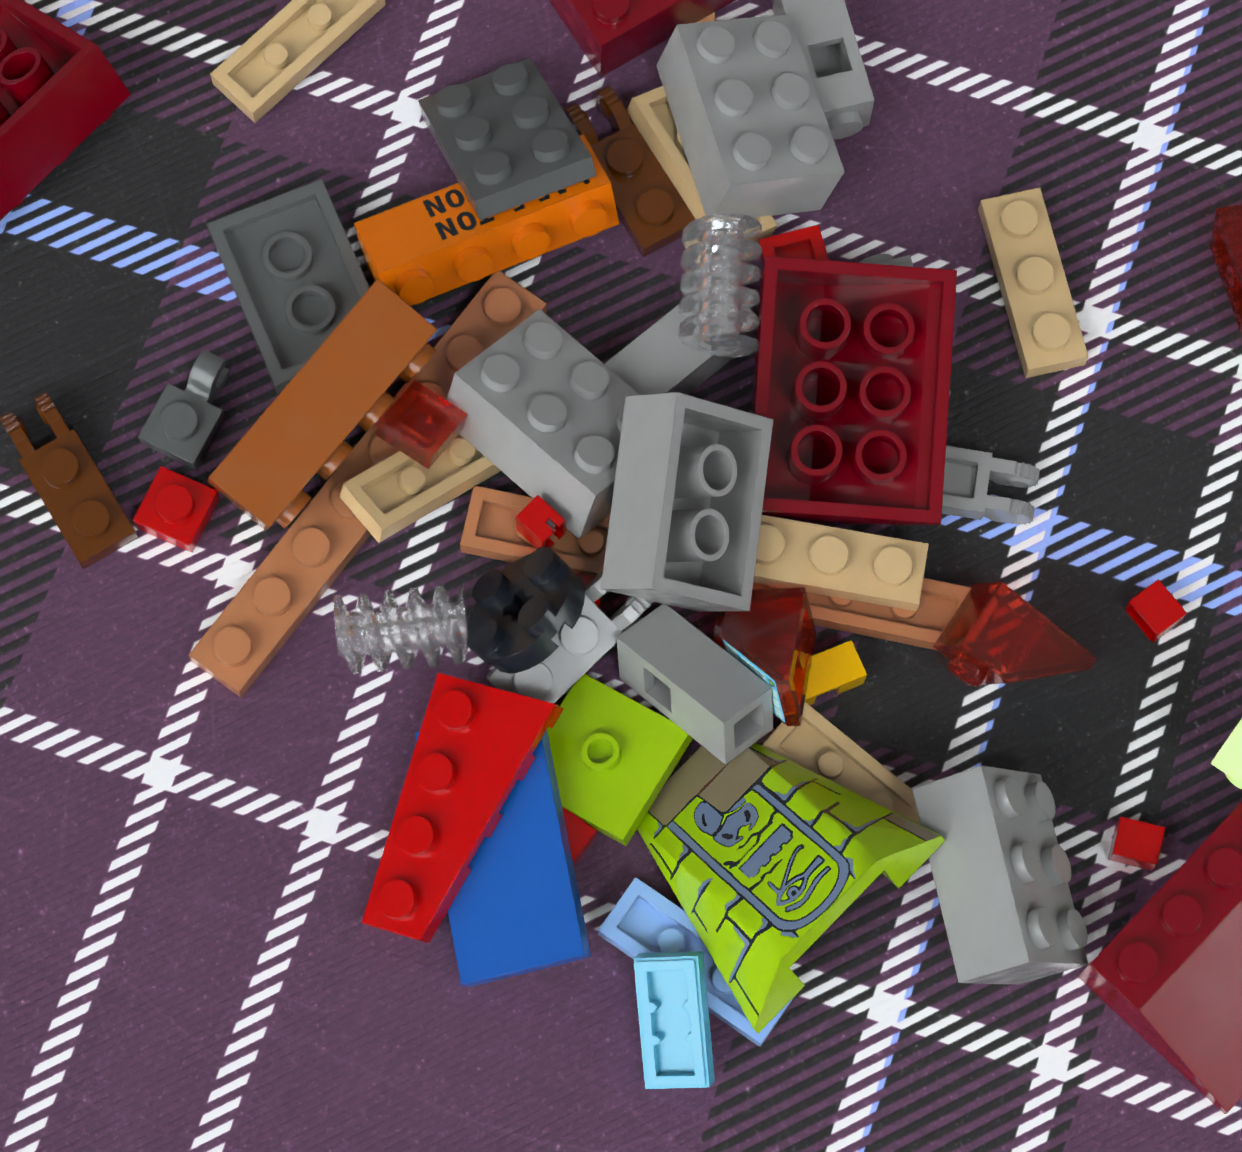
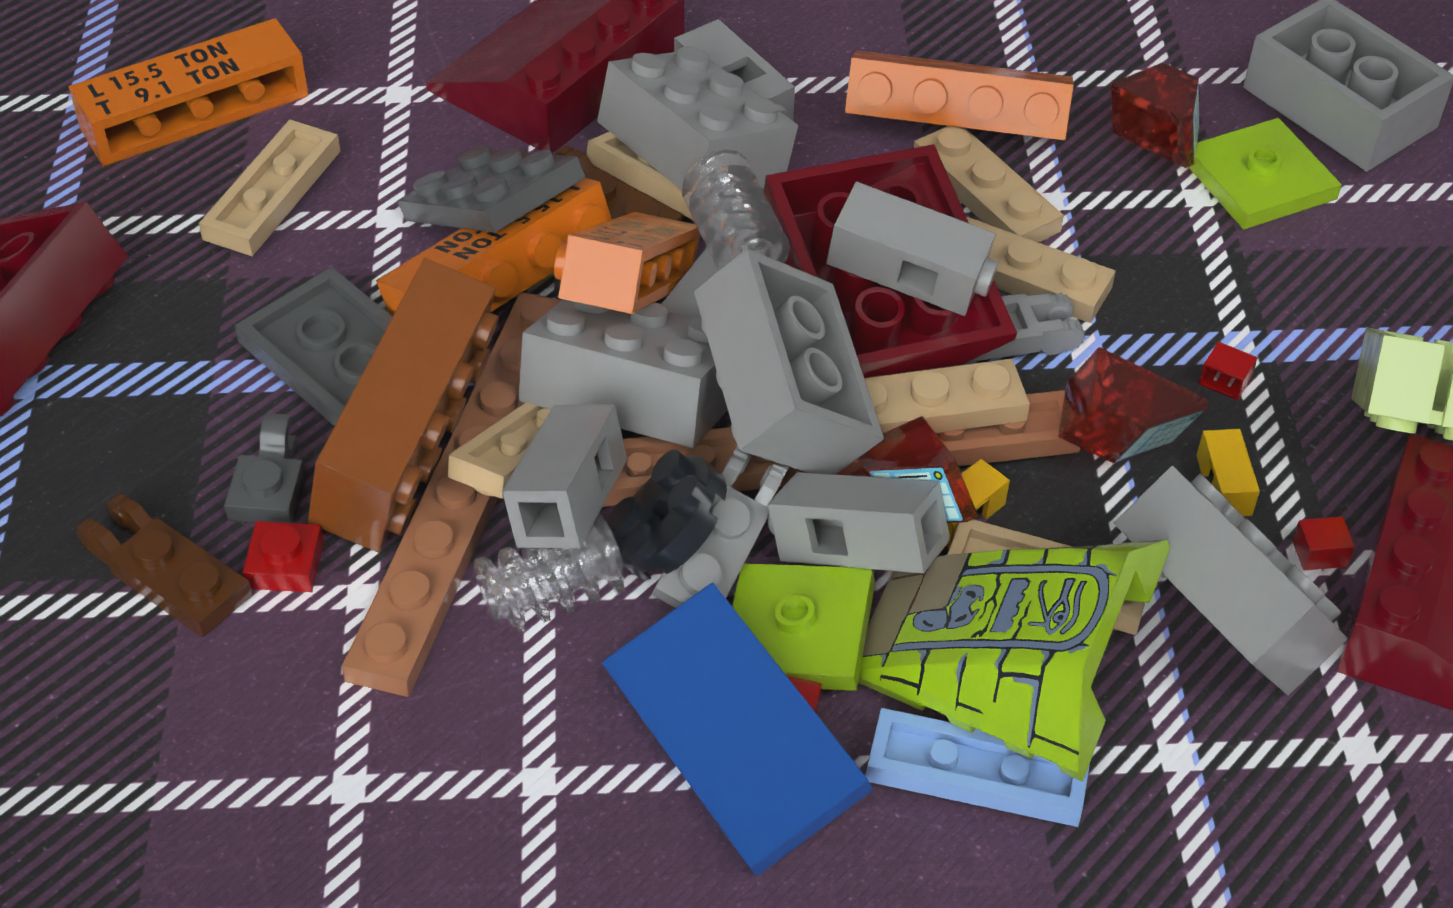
camera: 20 degrees left, 25 degrees down
red wing [362,673,564,943] -> none
clear red plate [376,380,468,470] -> none
red piece [515,495,566,549] -> none
medium azure plate [633,951,715,1089] -> none
none -> light grey brick [502,404,627,548]
none -> orange brick [554,212,701,314]
none -> light grey brick [826,182,999,316]
none -> orange brick [845,50,1074,140]
none -> tan plate [966,216,1116,323]
none -> yellow piece [1196,429,1260,516]

